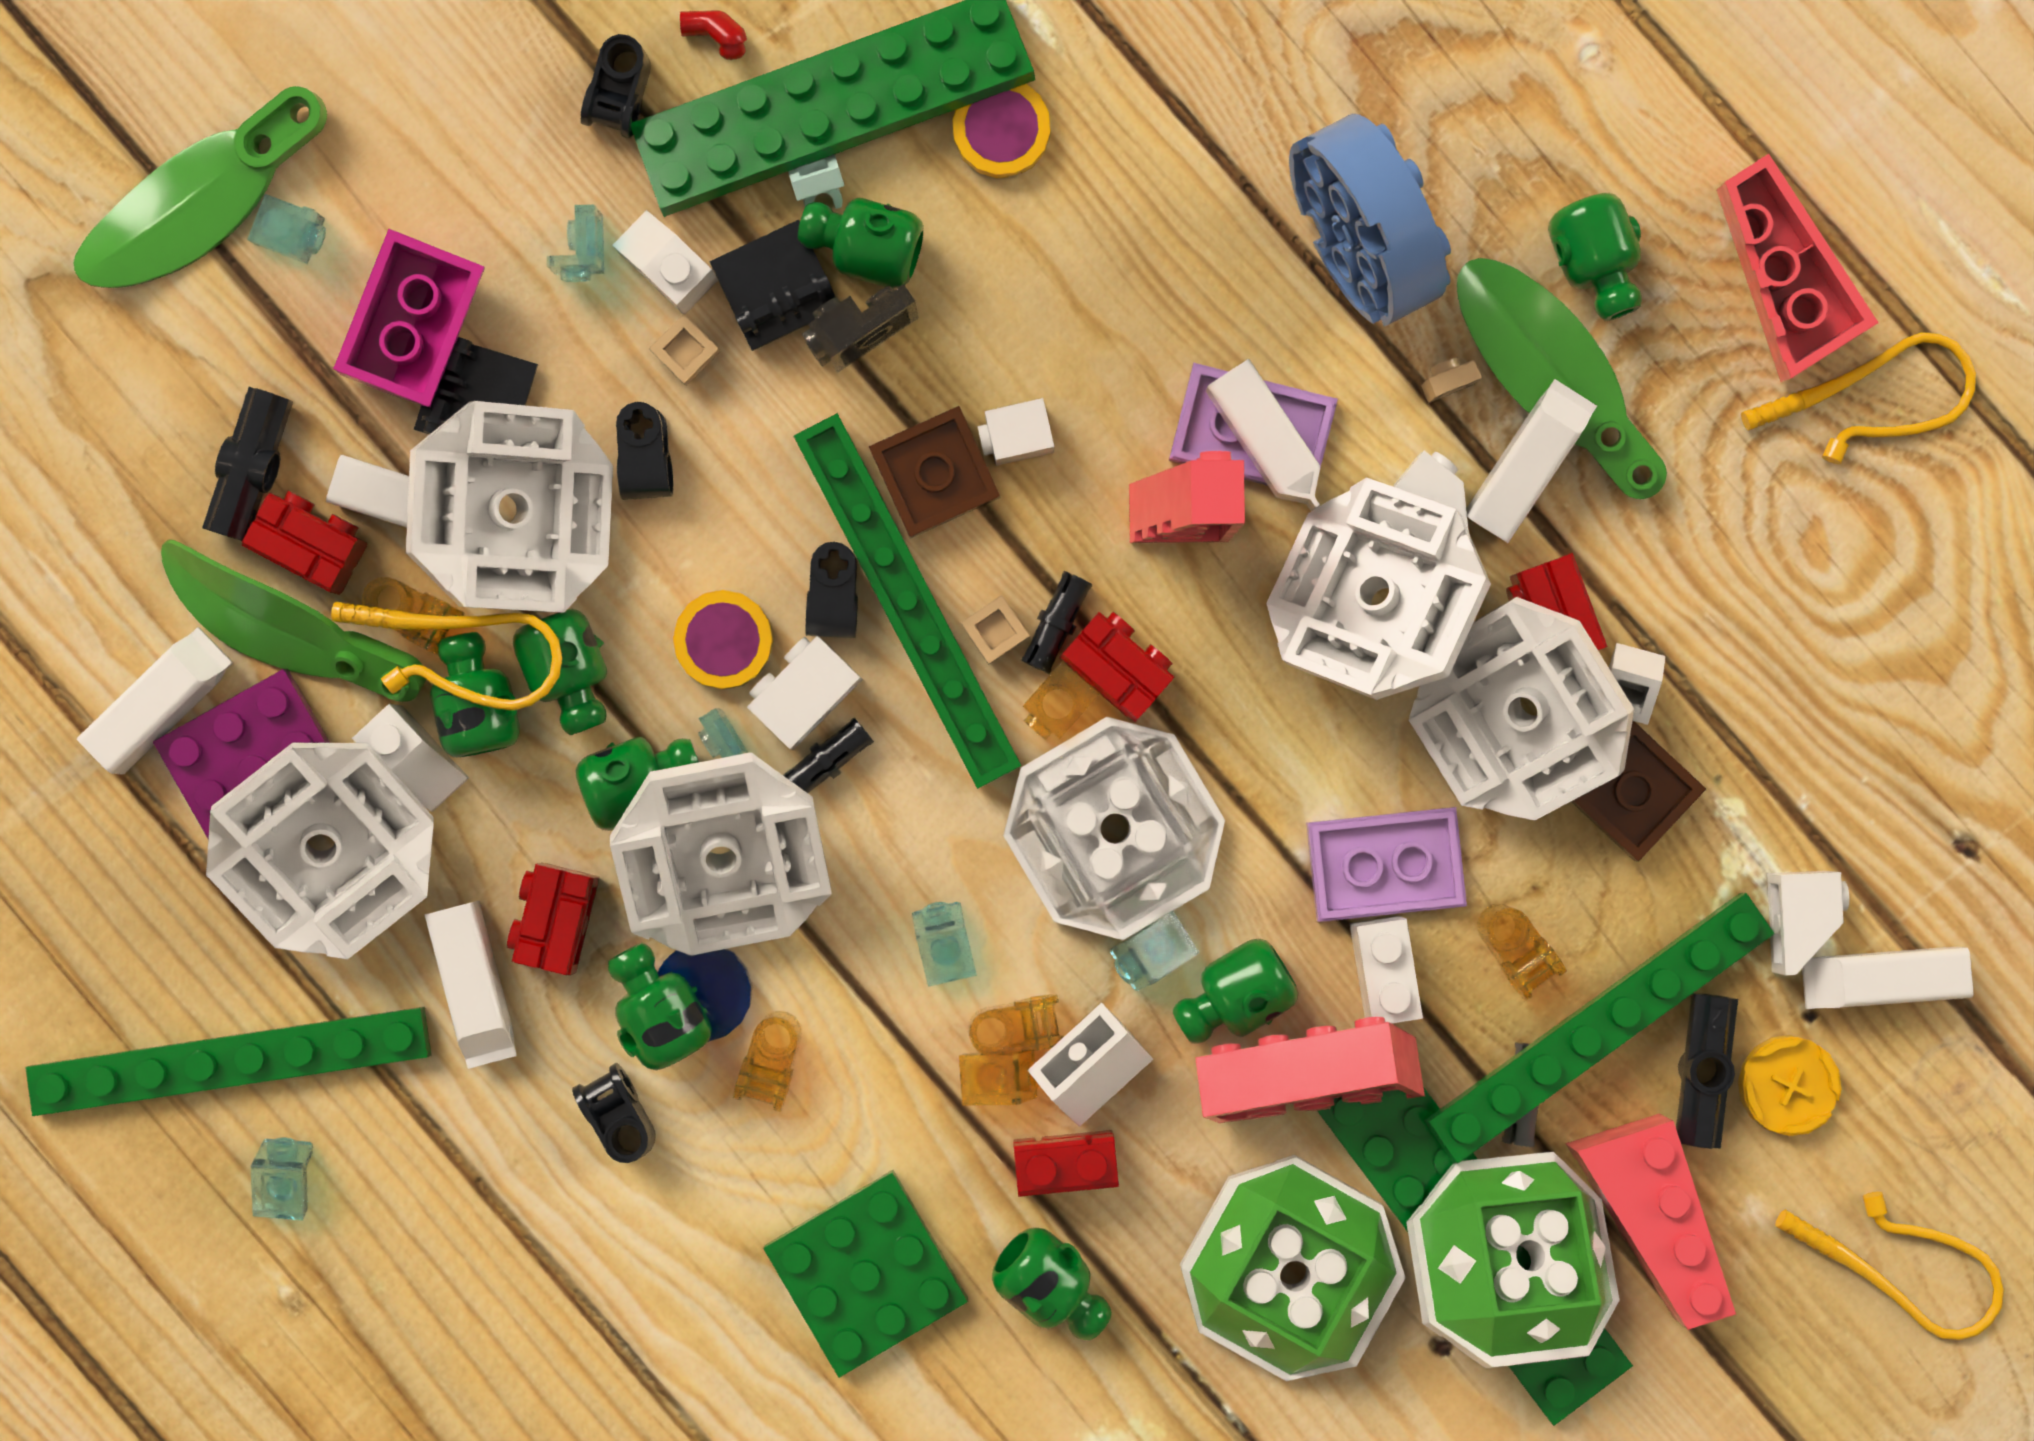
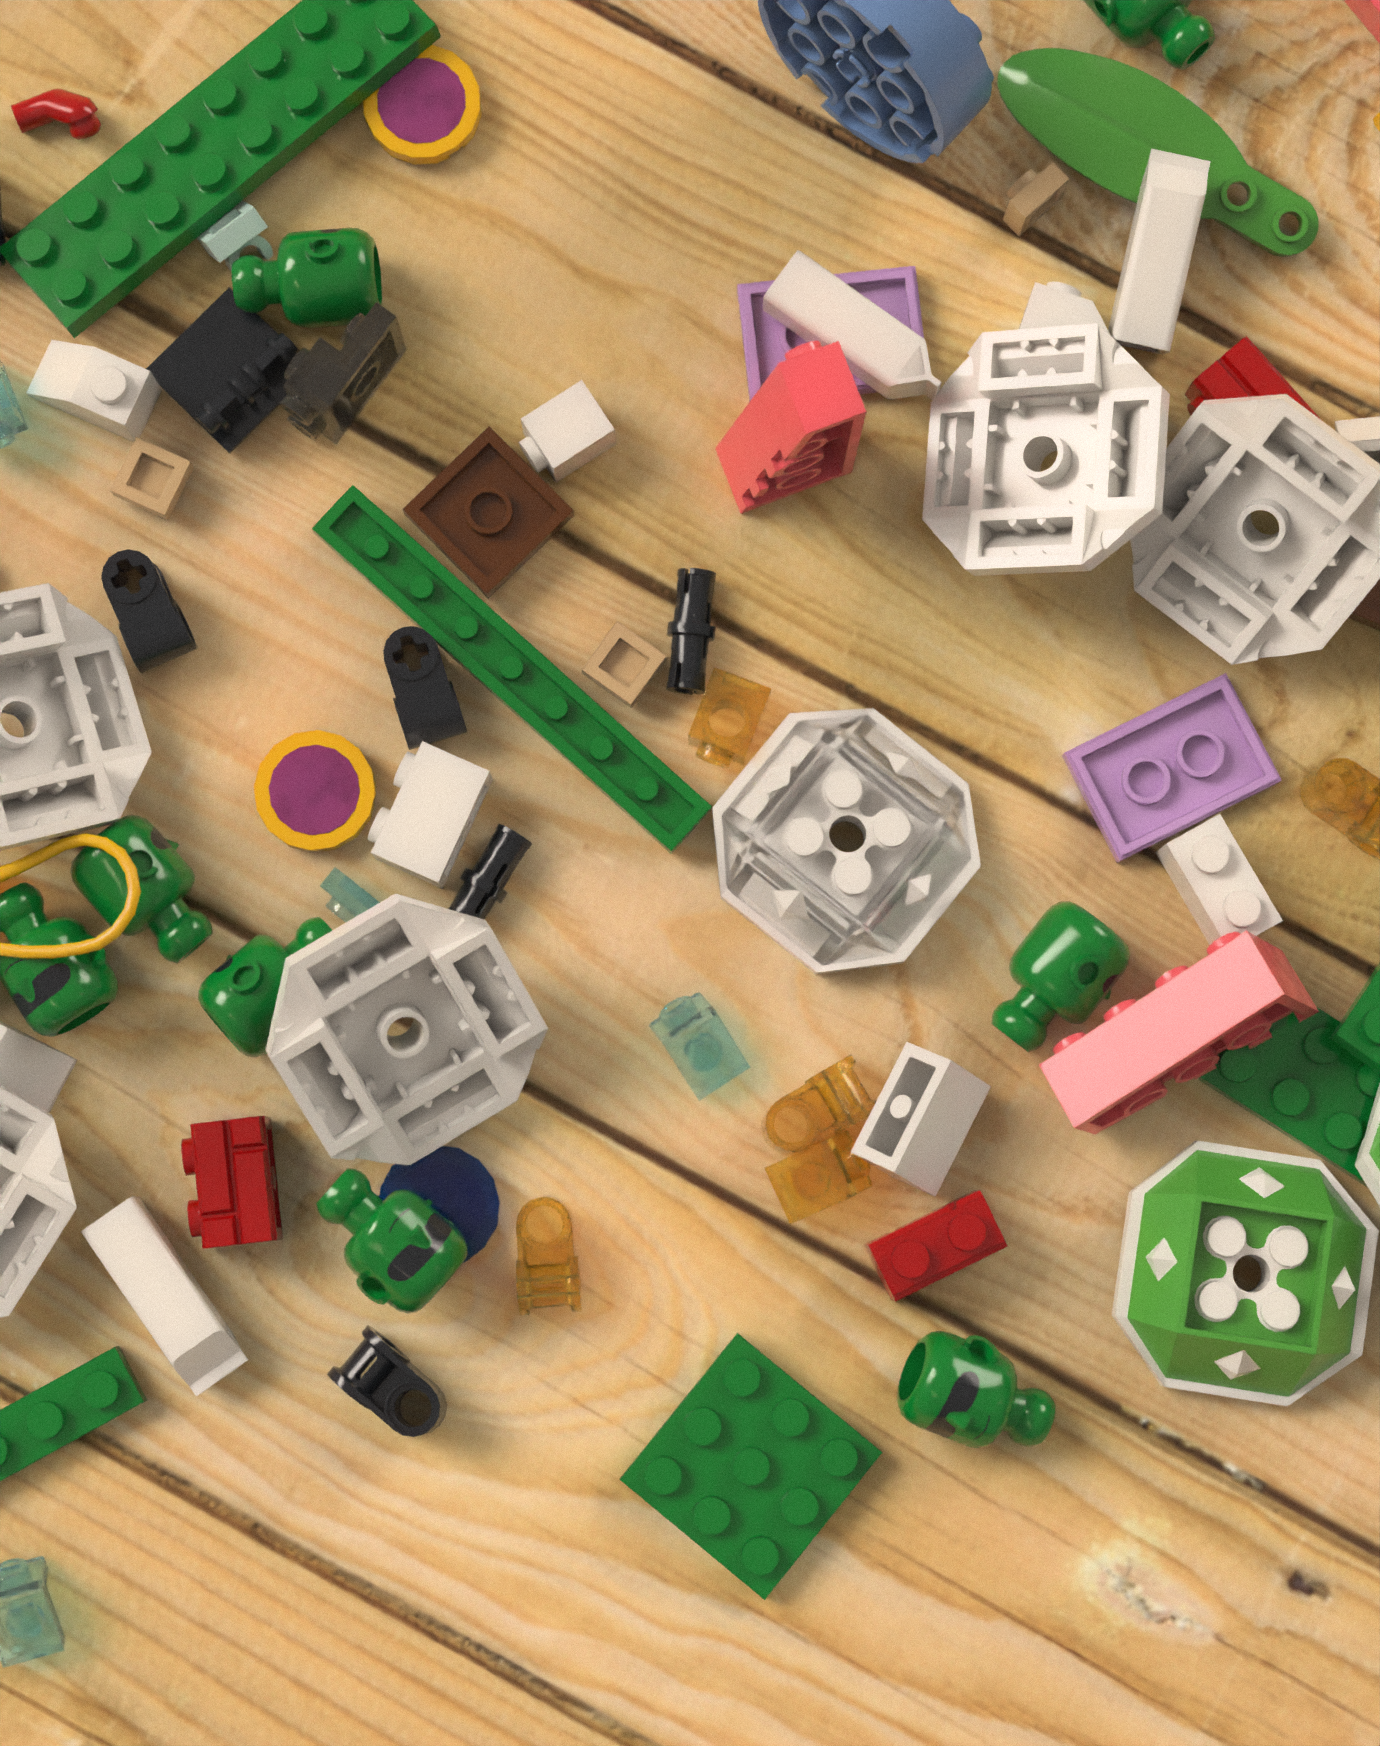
camera: 20 degrees left, 5 degrees down
red brick [1059,612,1175,723] -> none
clear light blue bracket [1110,911,1200,991] -> none

